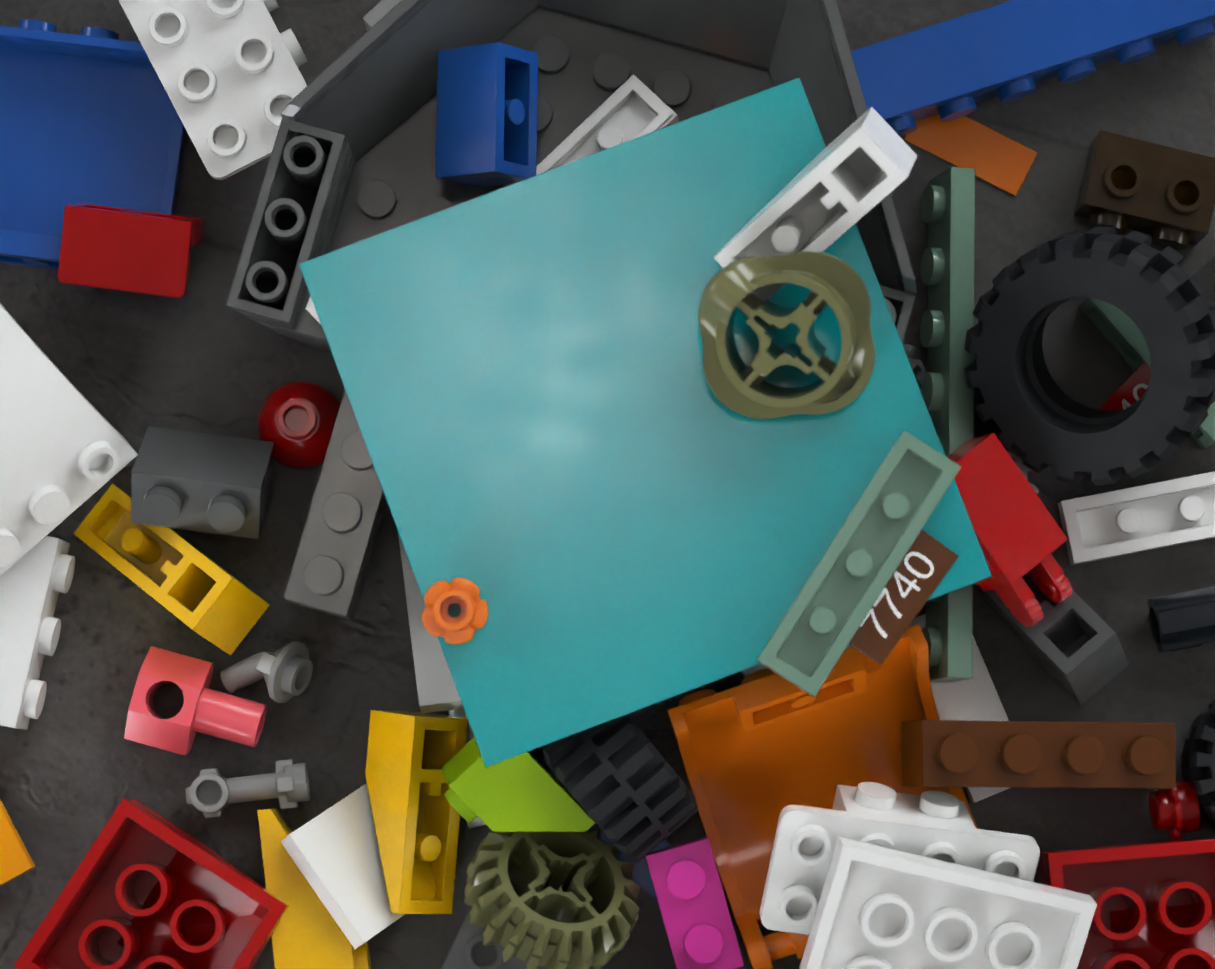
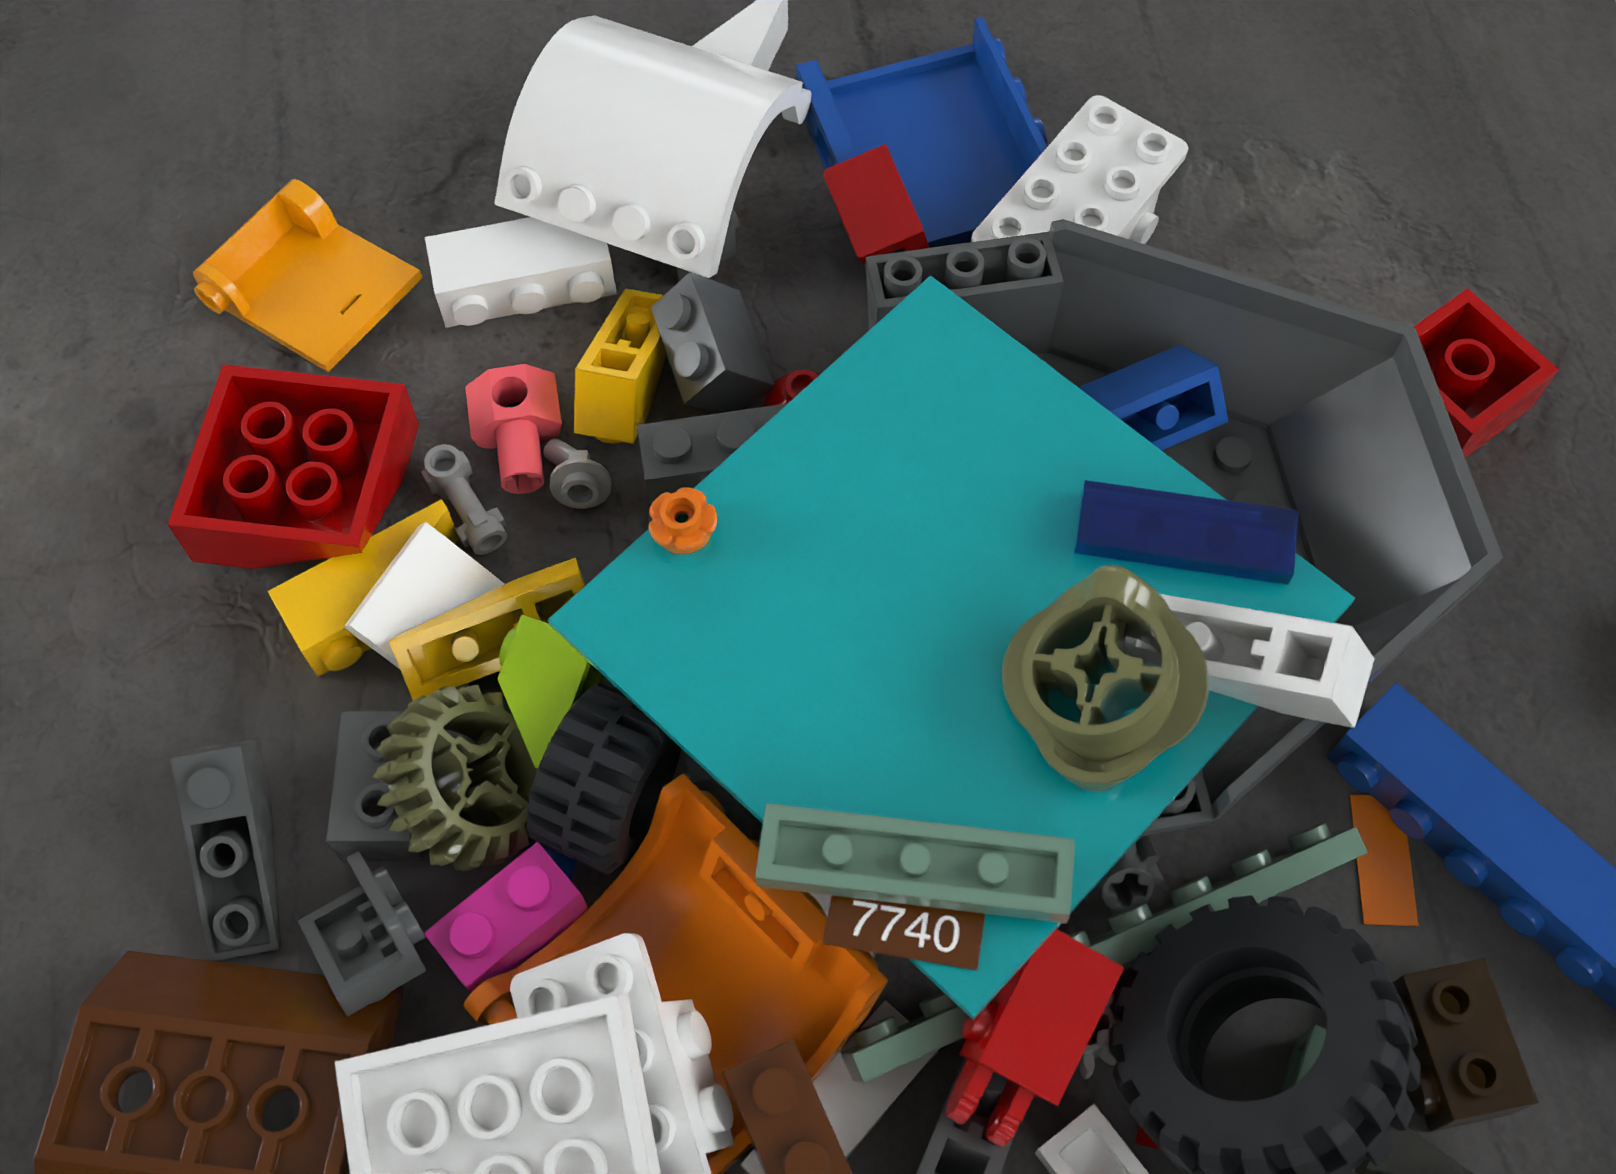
camera: 65 degrees right, 20 degrees down
none -> clear blue tile [1074,480,1298,585]

